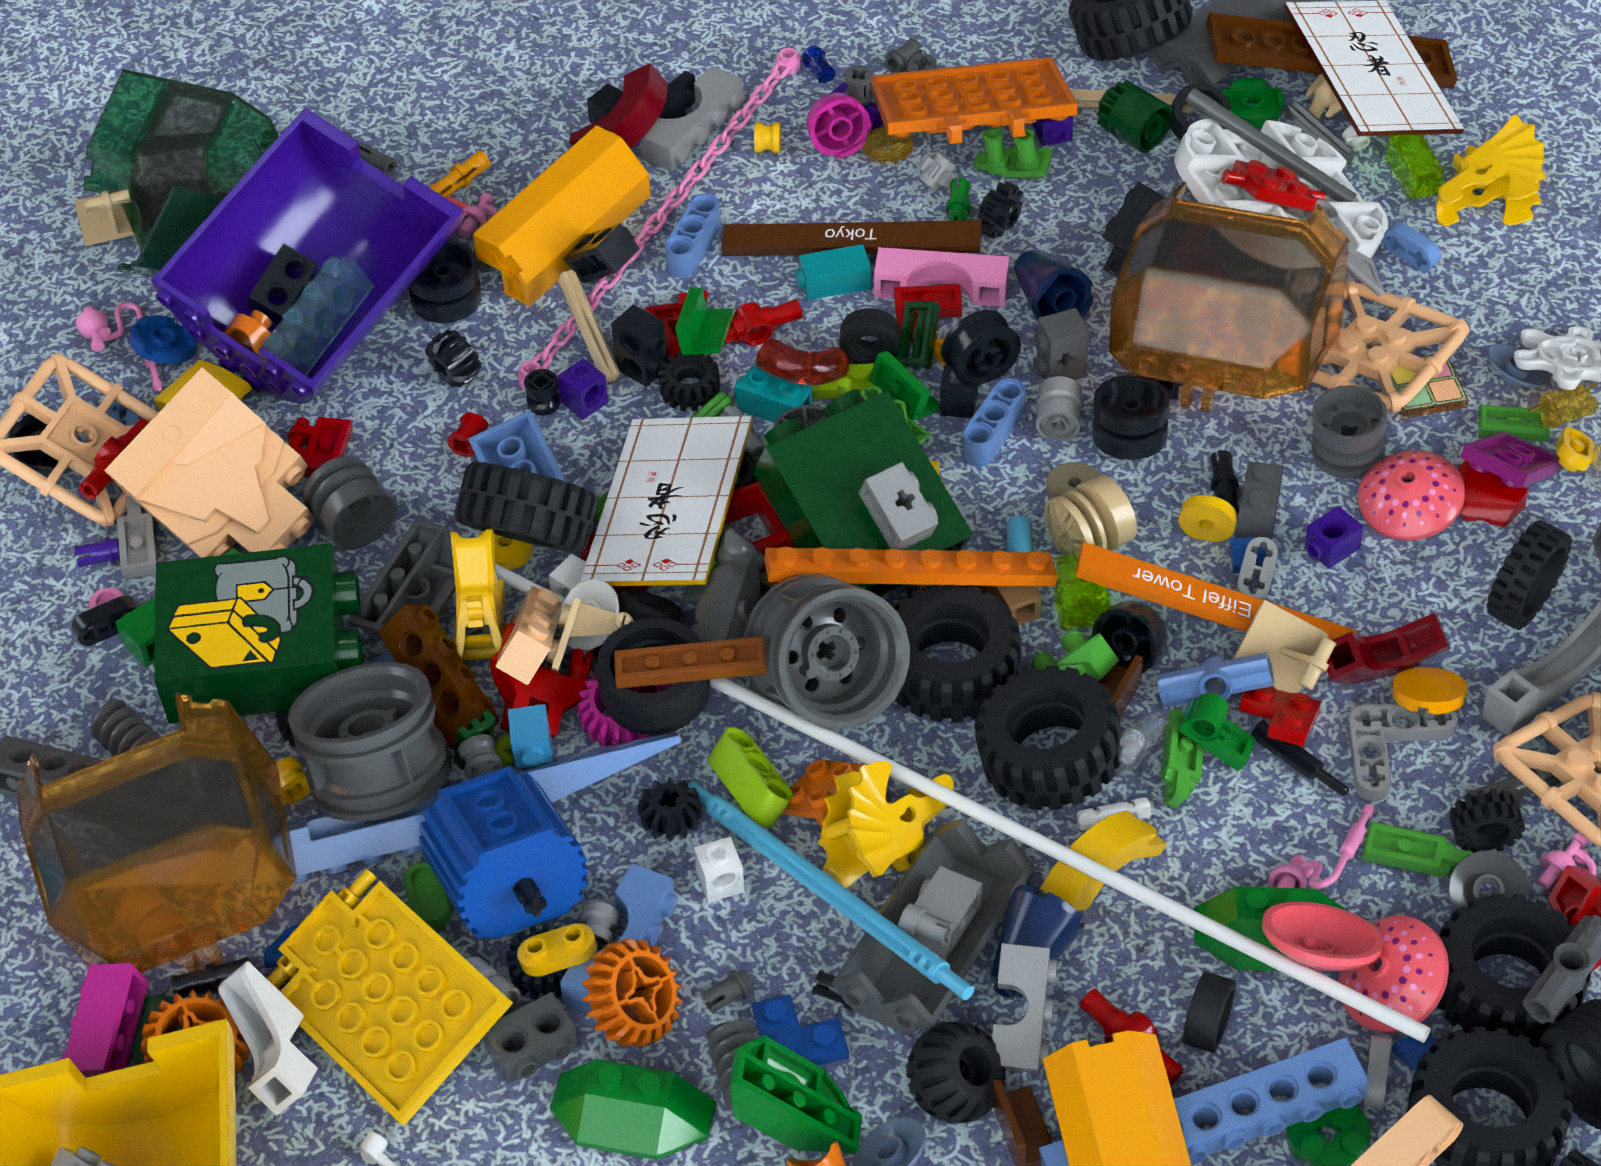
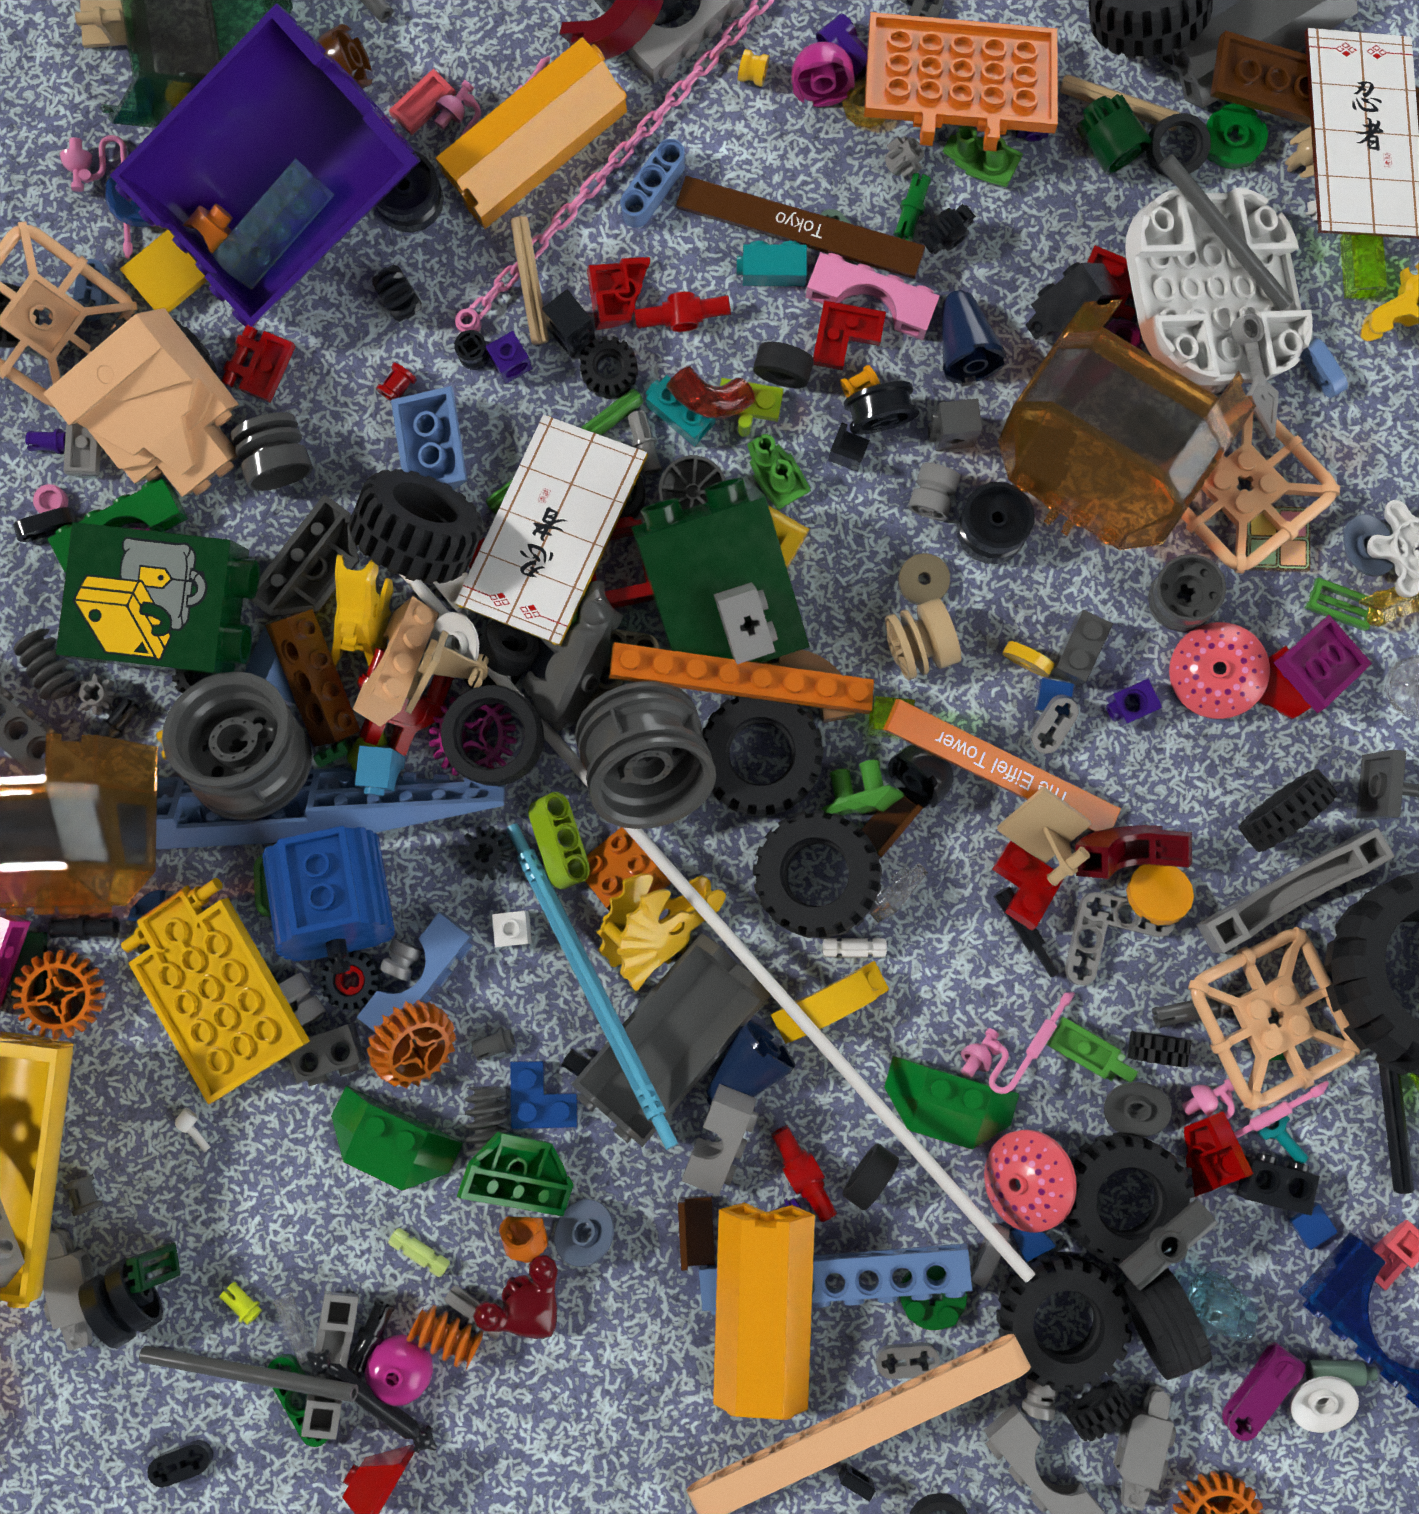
camera: 15 degrees right, 35 degrees up
red pin [79,419,149,500] -> none
white arch [218,961,318,1116] -> none
black brick [247,243,319,328] -> none
light orange pin [429,151,491,198] -> none
dark grey wheel [458,734,502,779] -> none
yellow plate [517,923,597,977] -> none
black brick [563,223,640,283] -> none
dark orange tile [614,636,767,689] -> none
green panel [675,288,734,355] -> none
dark grey bush [844,65,872,107] -> none
green panel [869,351,940,420] -> none
dark green tile [897,301,940,369] -> none
light grey hinge [898,866,982,961] -> none
black wheel [906,1022,1006,1123] -> none
medium blue beam [963,378,1025,467] -> none
medium azure cylinder [1006,516,1032,552] -> none
medium blue piece [1157,652,1274,707] -> none
bright green hinge [1160,708,1204,809] -> none
green plate [1177,693,1256,771] -> none
black pin [1210,450,1239,515] -> none
red plate [1221,160,1326,212] -> none
coral dish [1262,902,1383,972] -> none
dark grey axle [1285,101,1354,165] -> none
yellow plate [1556,427,1595,472] -> none

